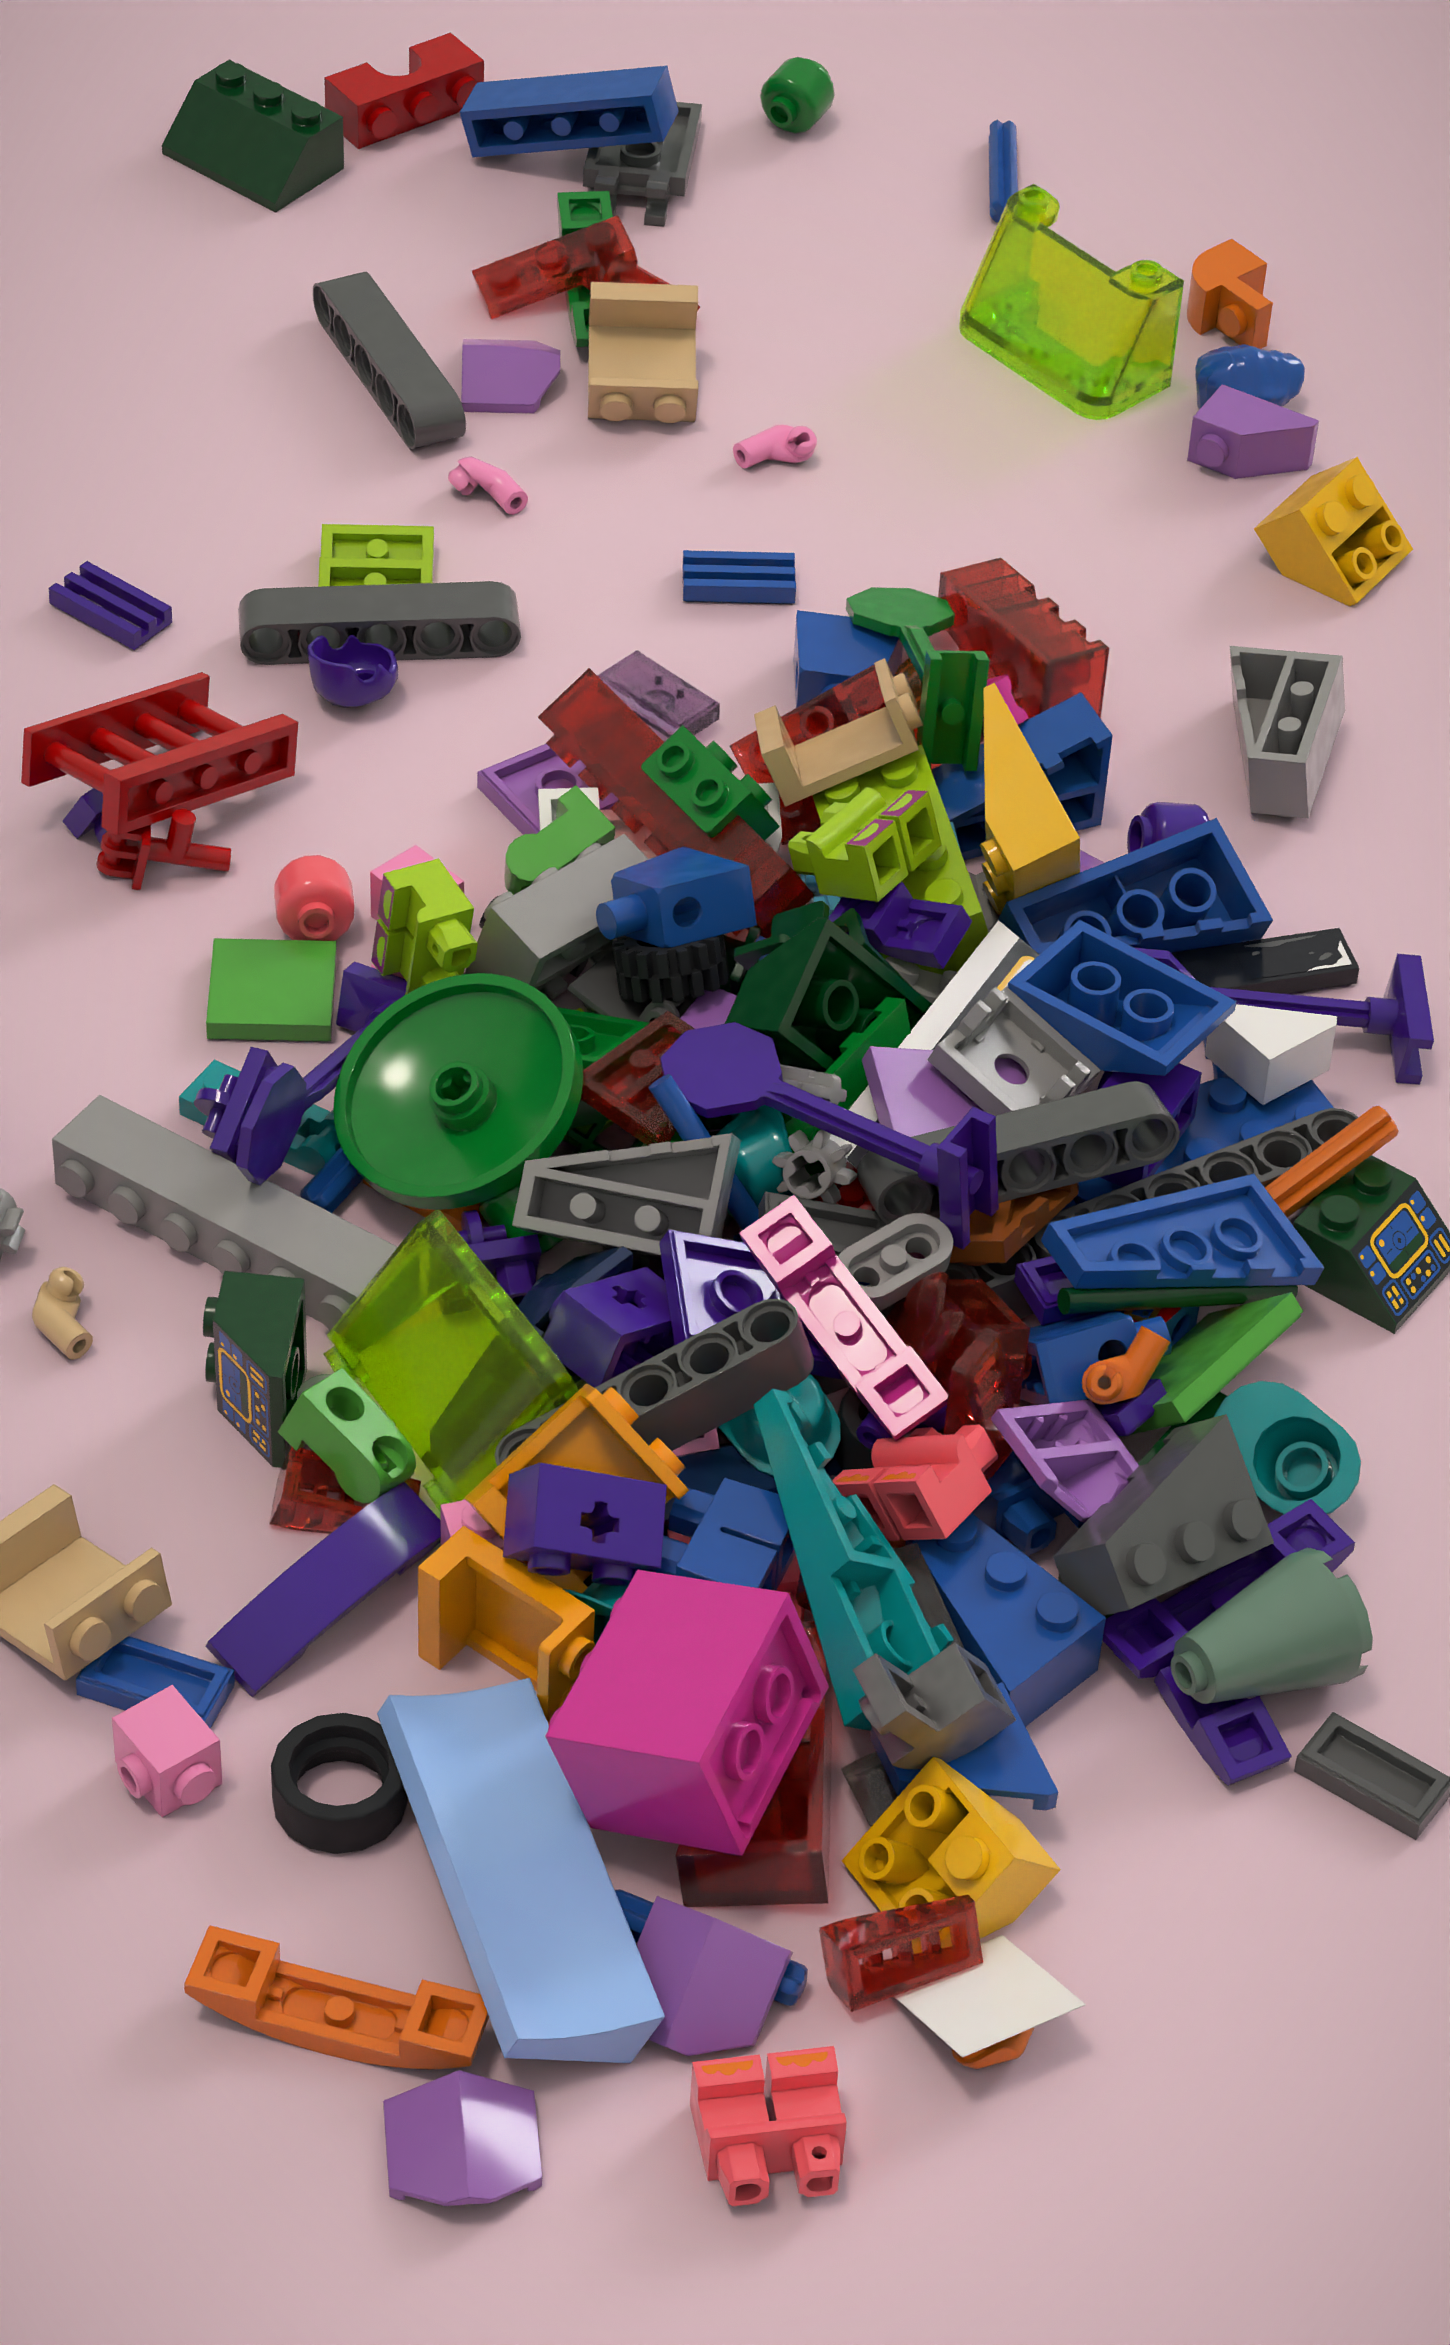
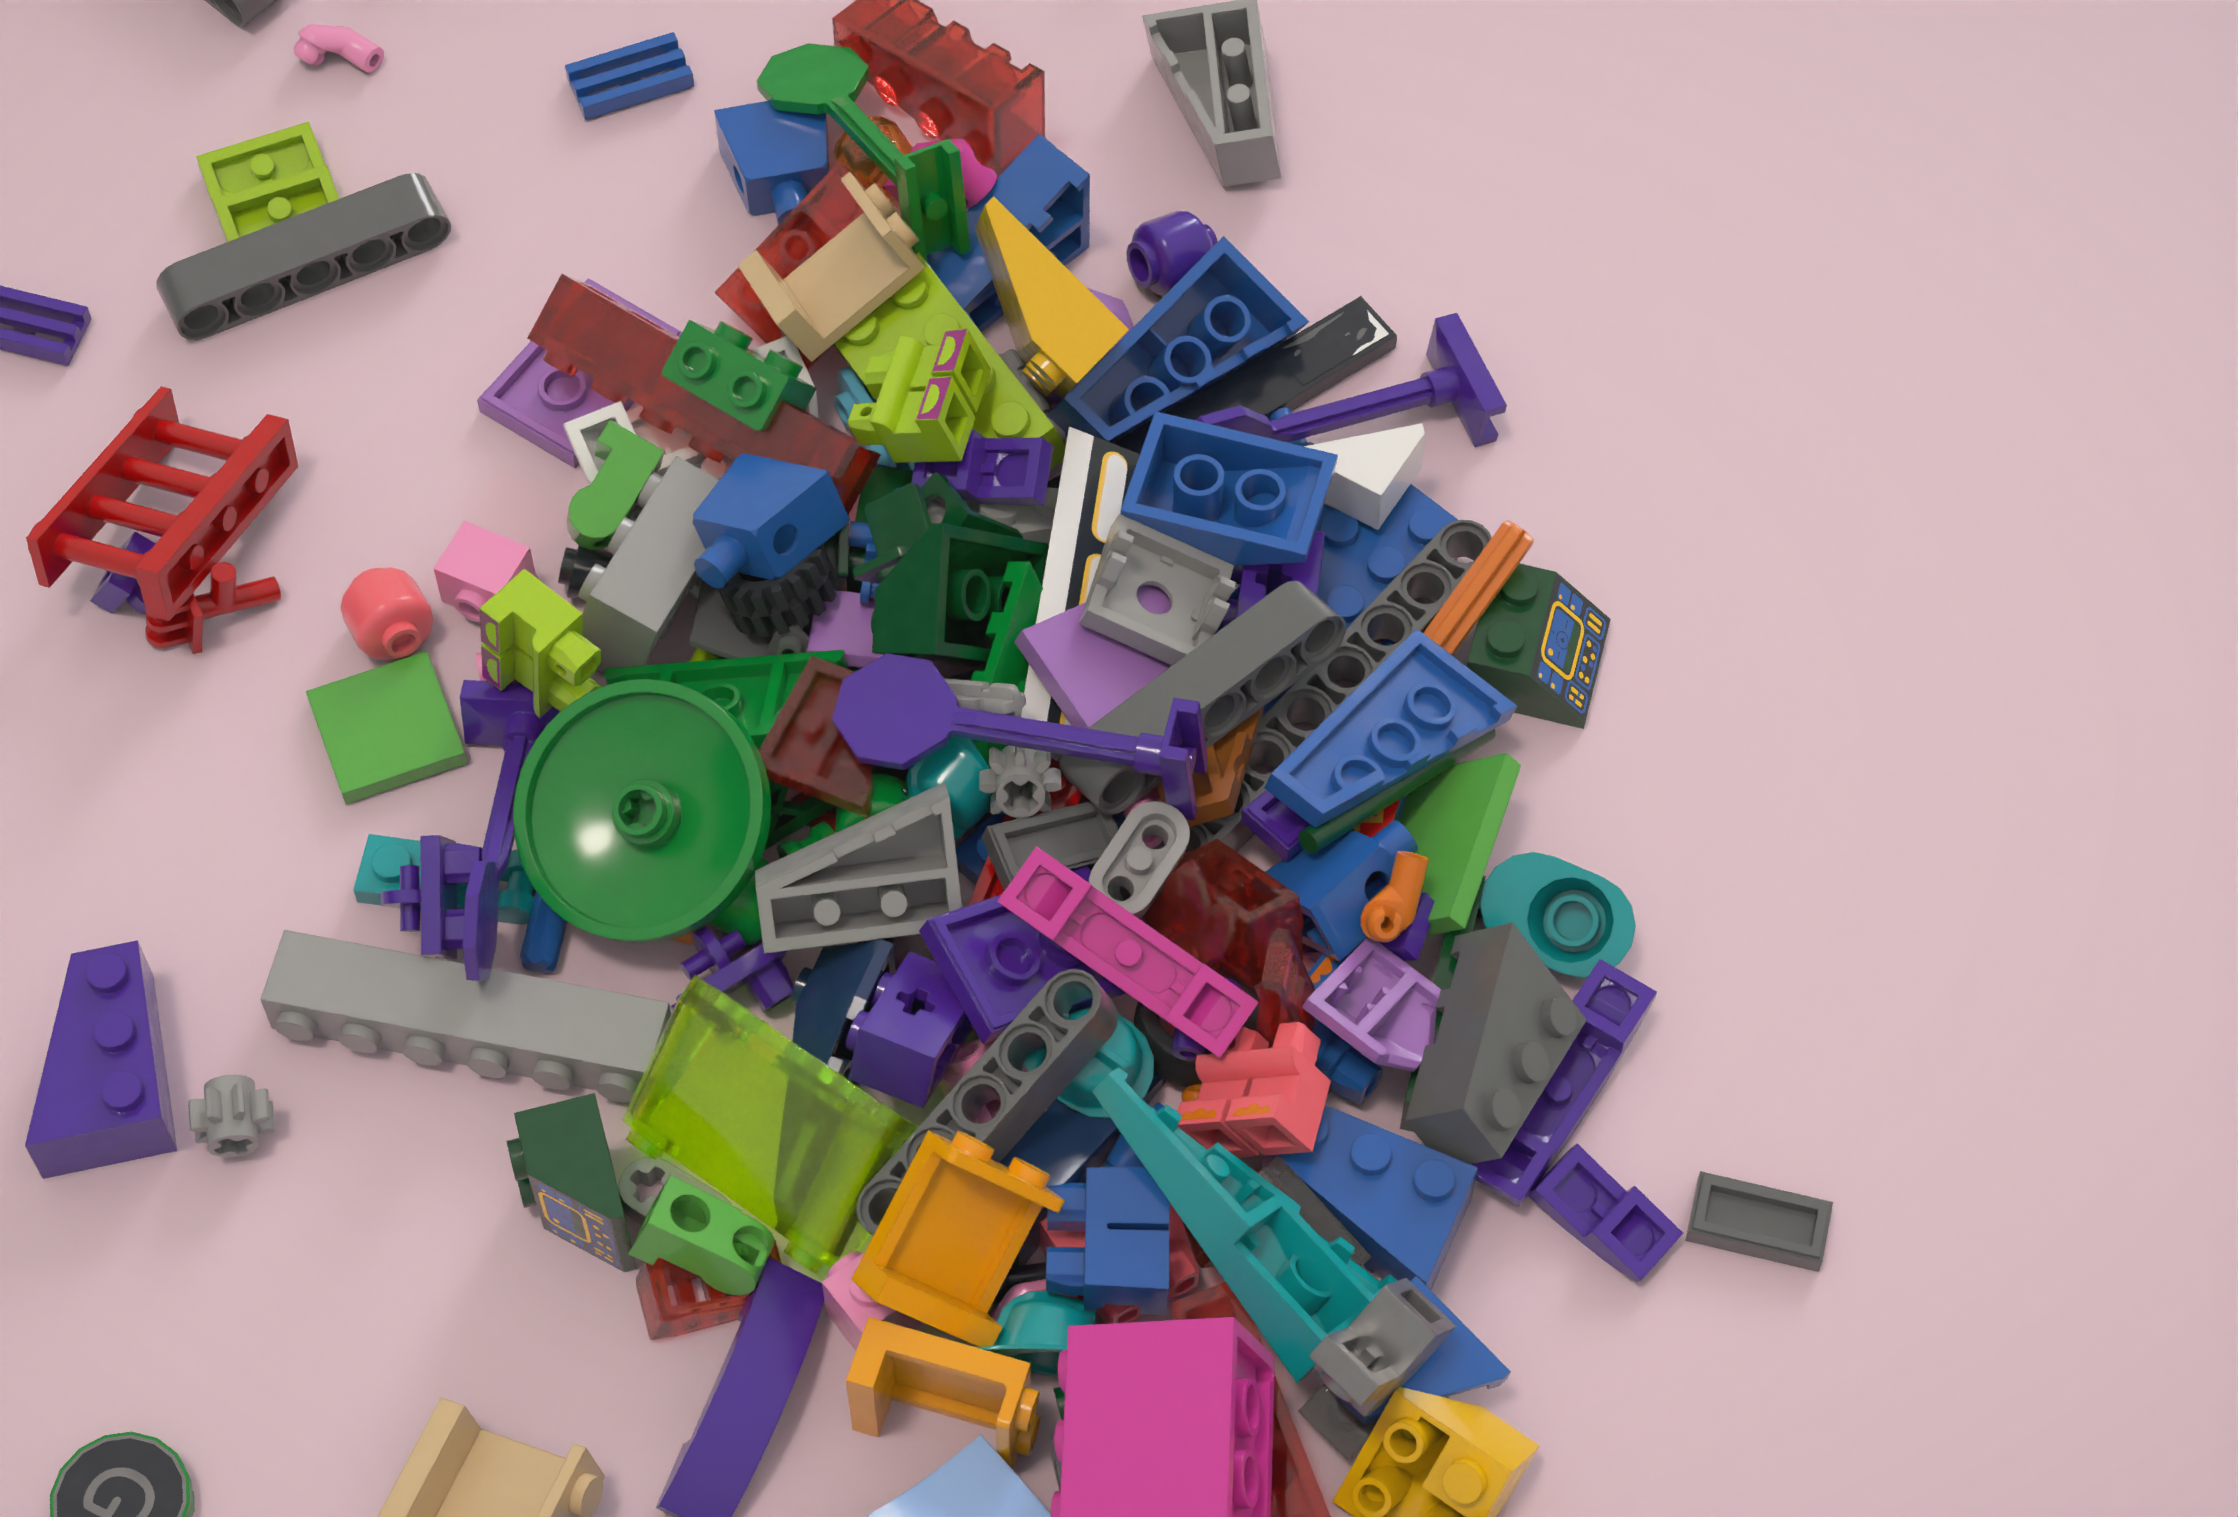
camera: 20 degrees left, 15 degrees up
tan arm [32,1267,93,1360] -> none
dark purple hair [307,635,398,707] -> none
dark purple brick [503,1462,667,1586] -> none
clear purple plate [596,650,720,738] -> none
blue bar [649,1074,759,1230] -> none
sand green cone [1171,1548,1373,1704] -> none

